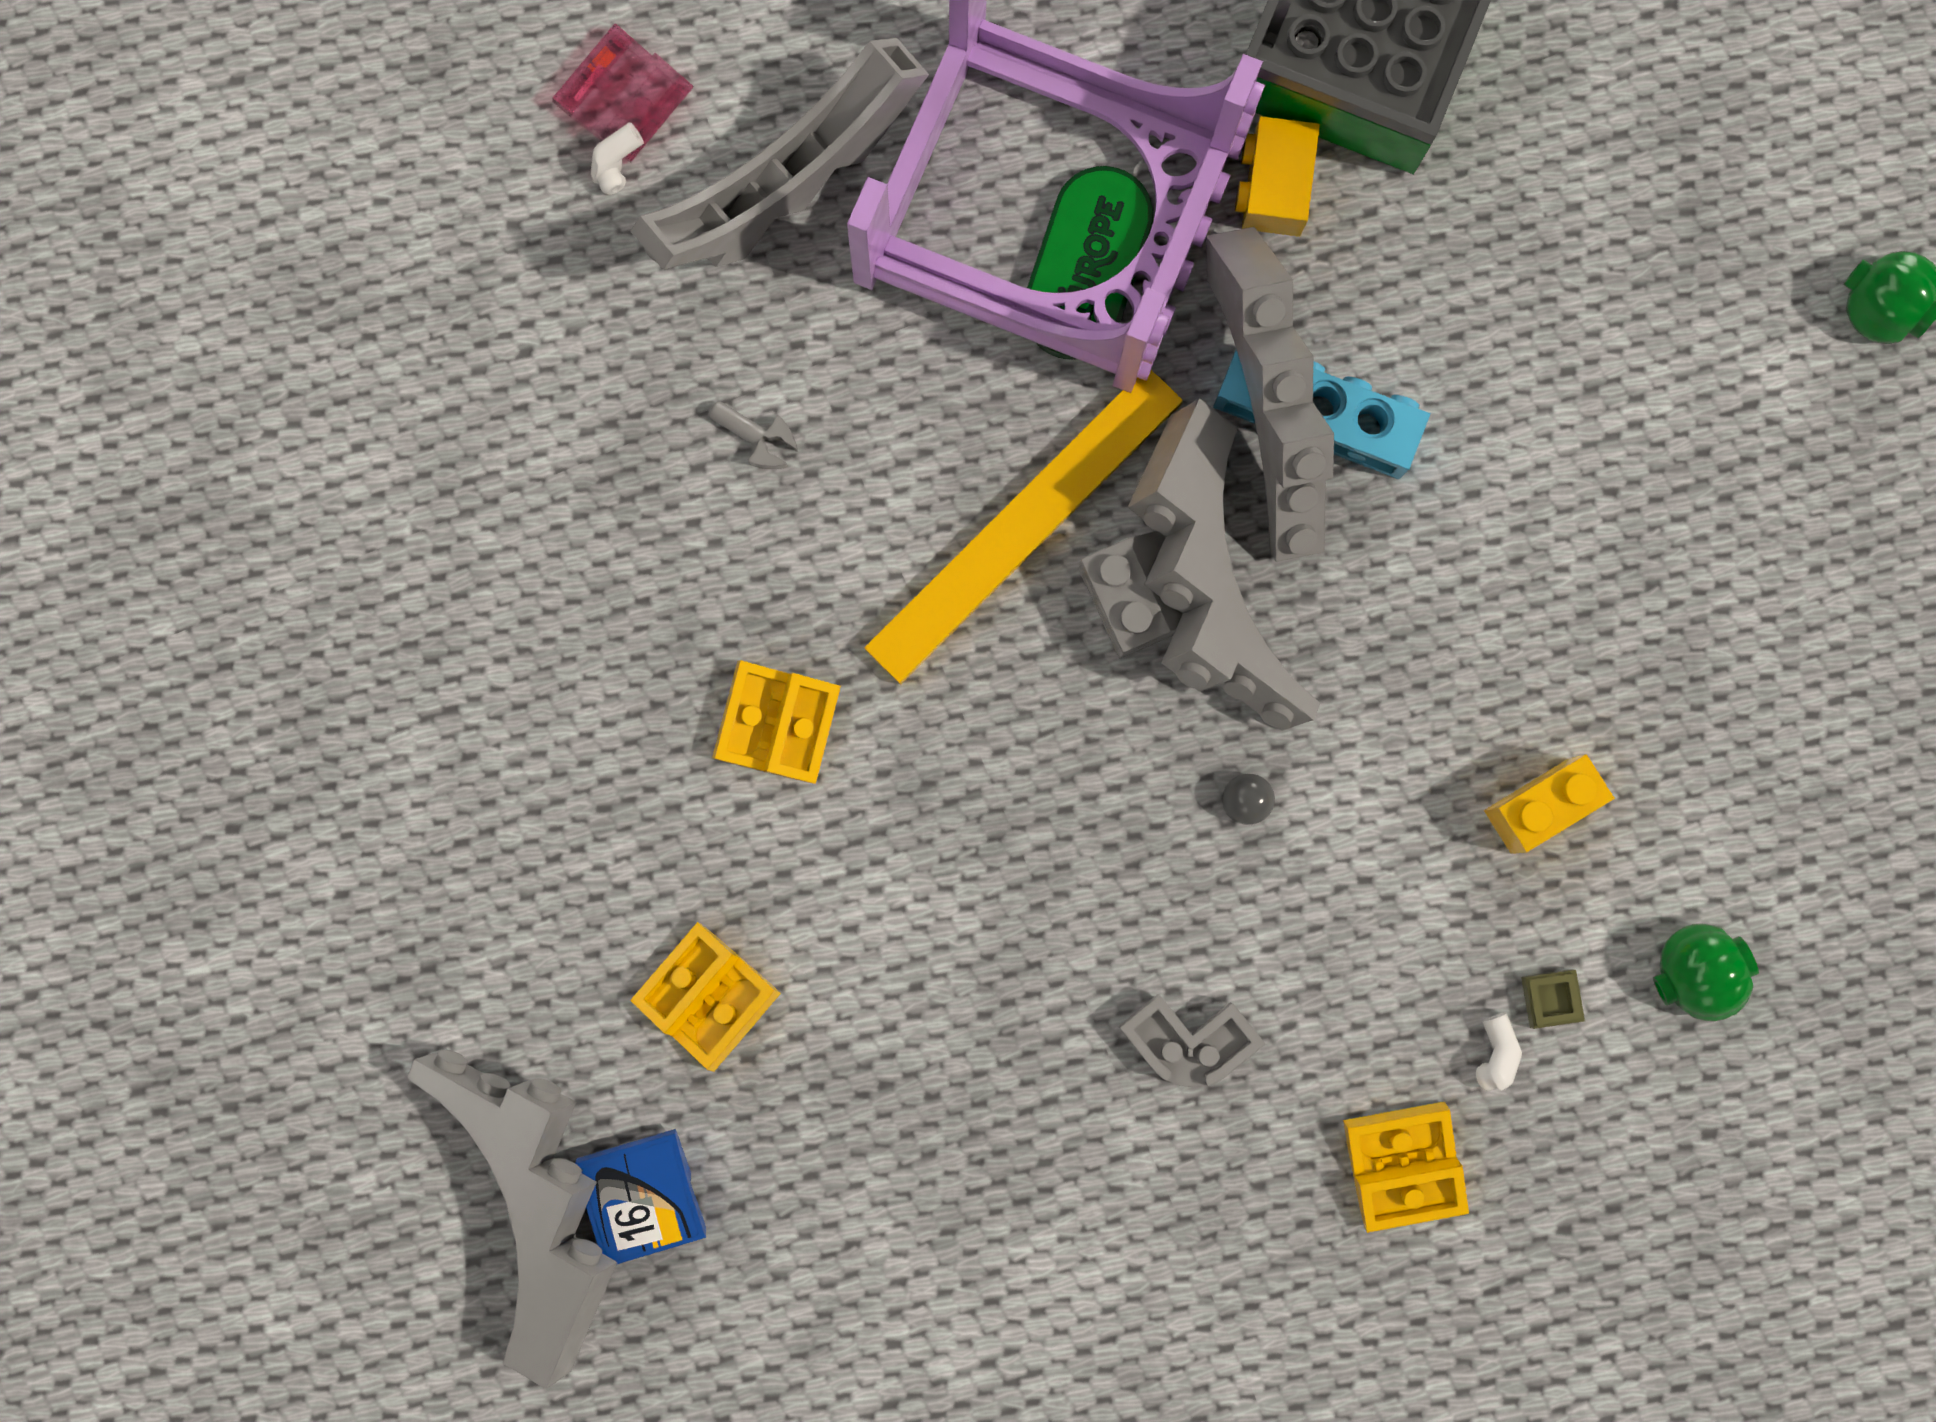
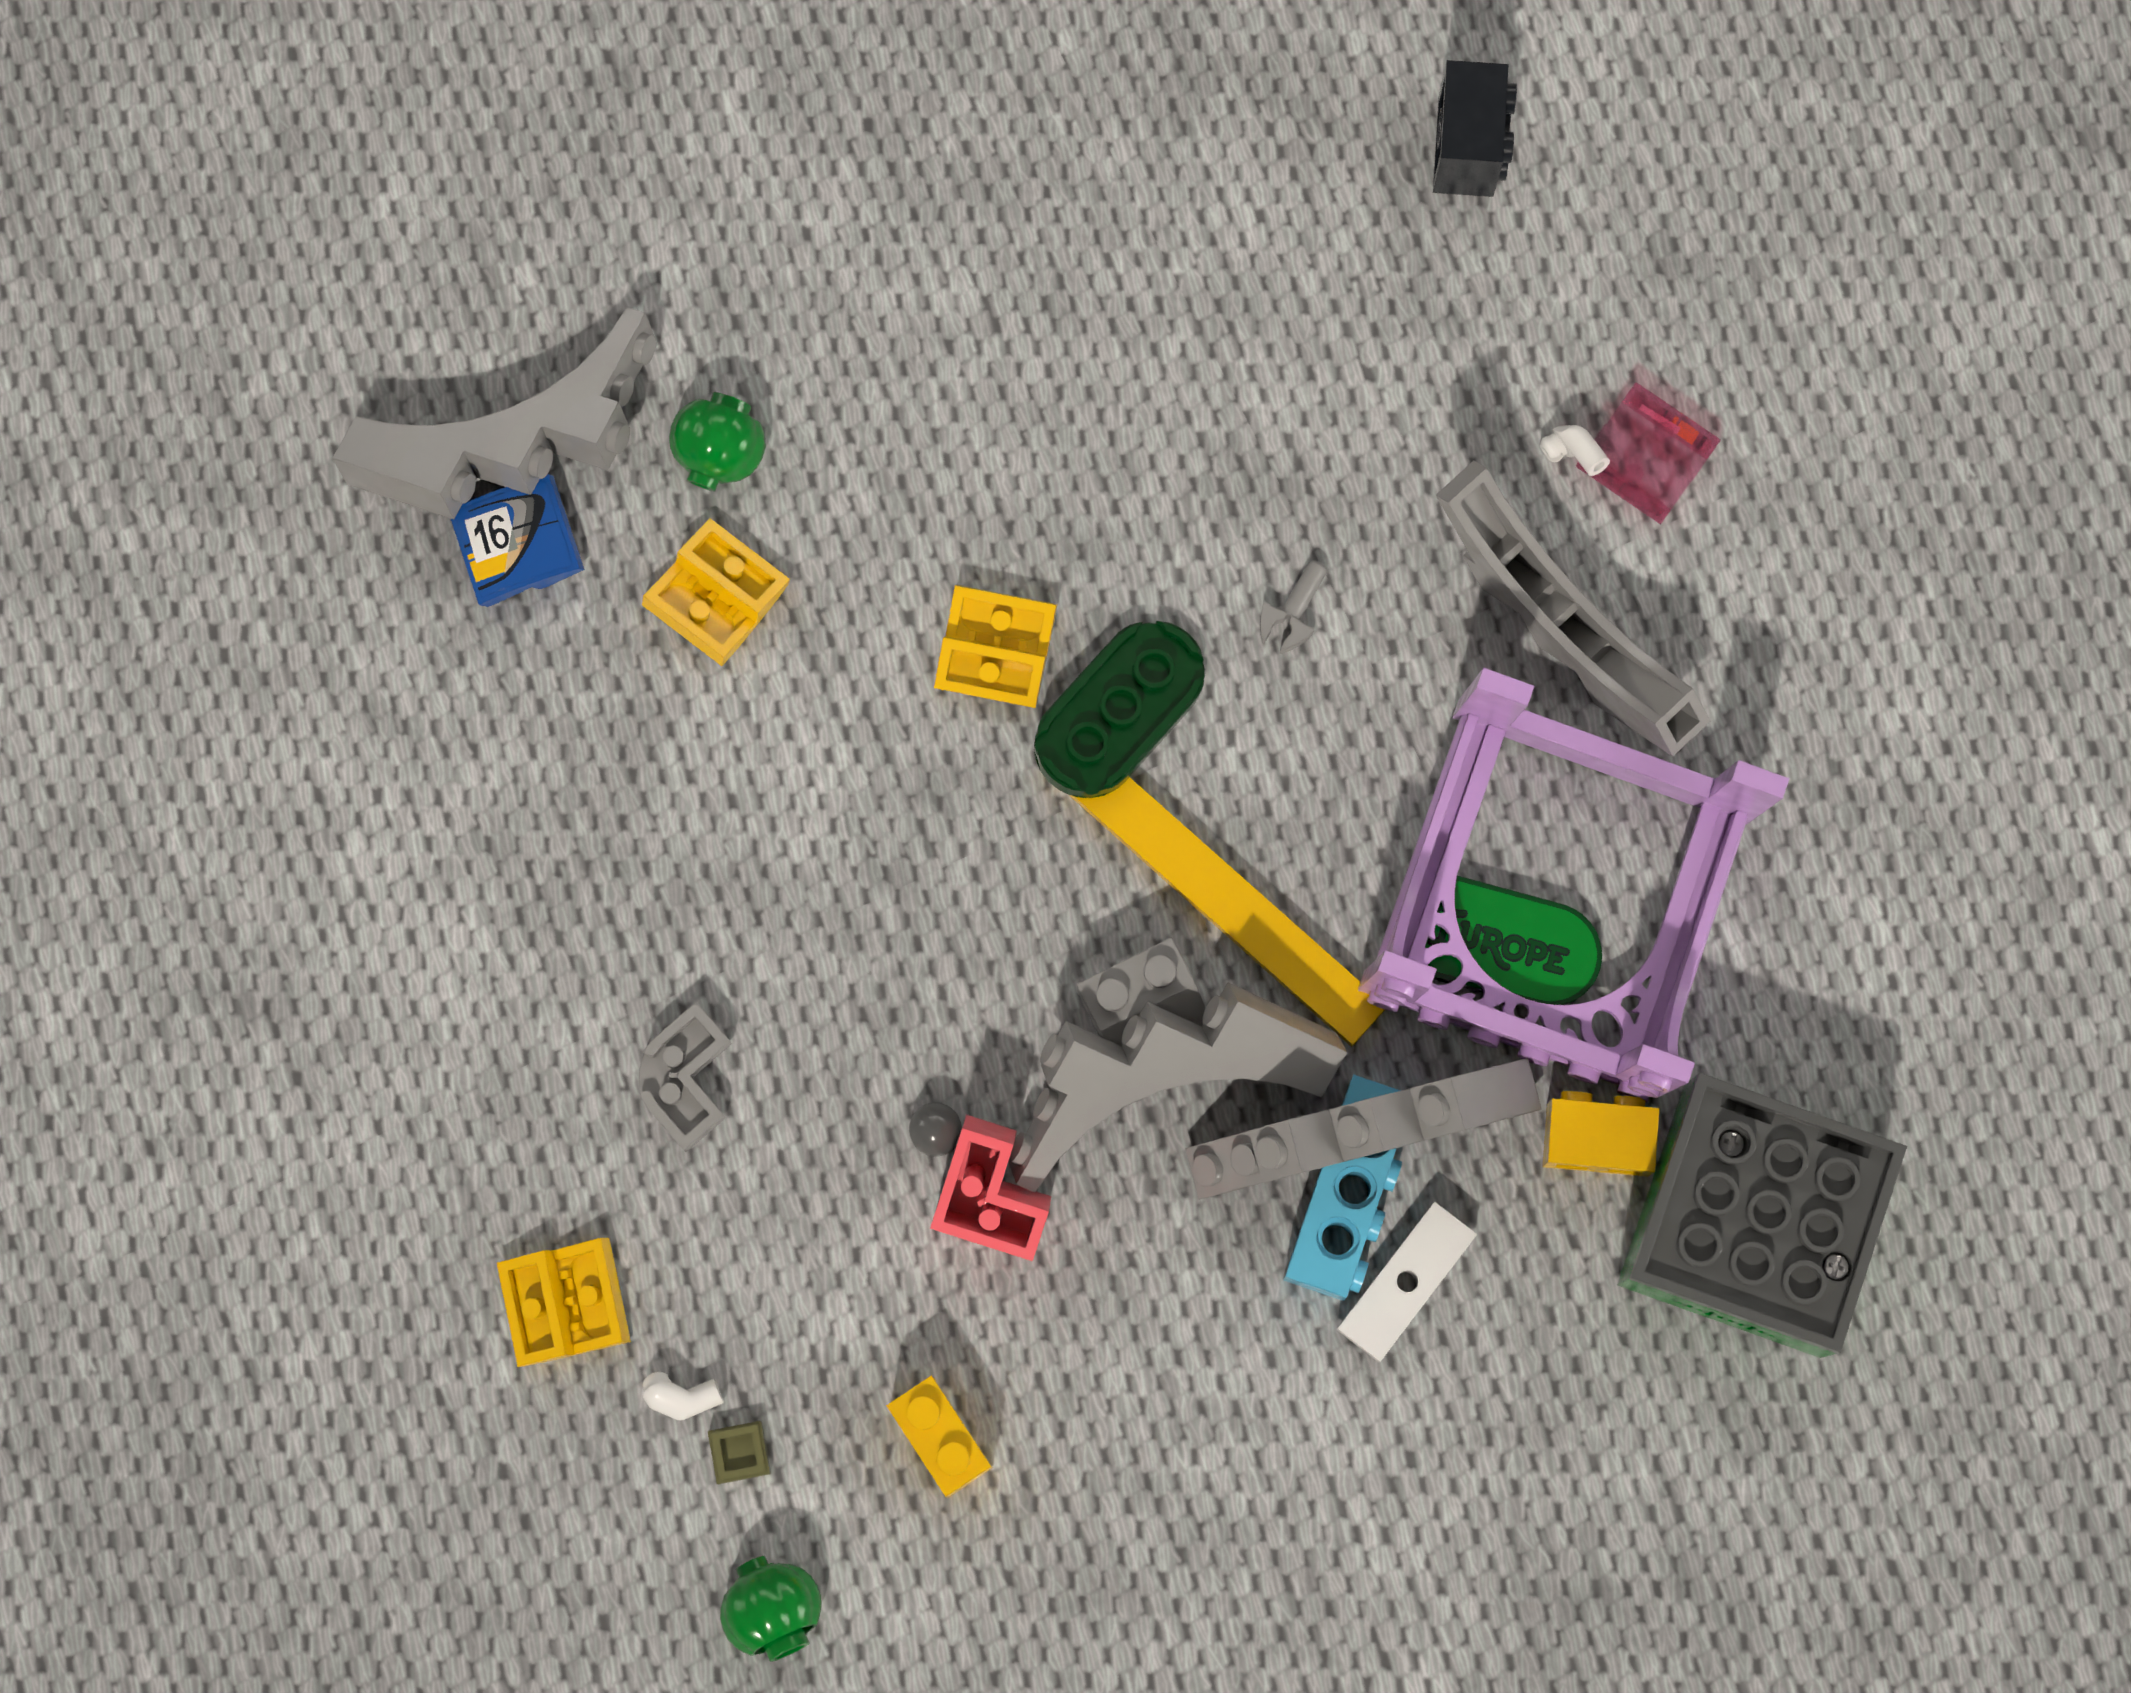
camera: 85 degrees right, 5 degrees down
none -> green plant [669,392,766,492]
none -> coral brick [930,1114,1052,1261]
none -> dark green tile [1034,621,1205,798]
none -> white tile [1336,1202,1477,1362]
none -> black brick [1433,60,1517,197]

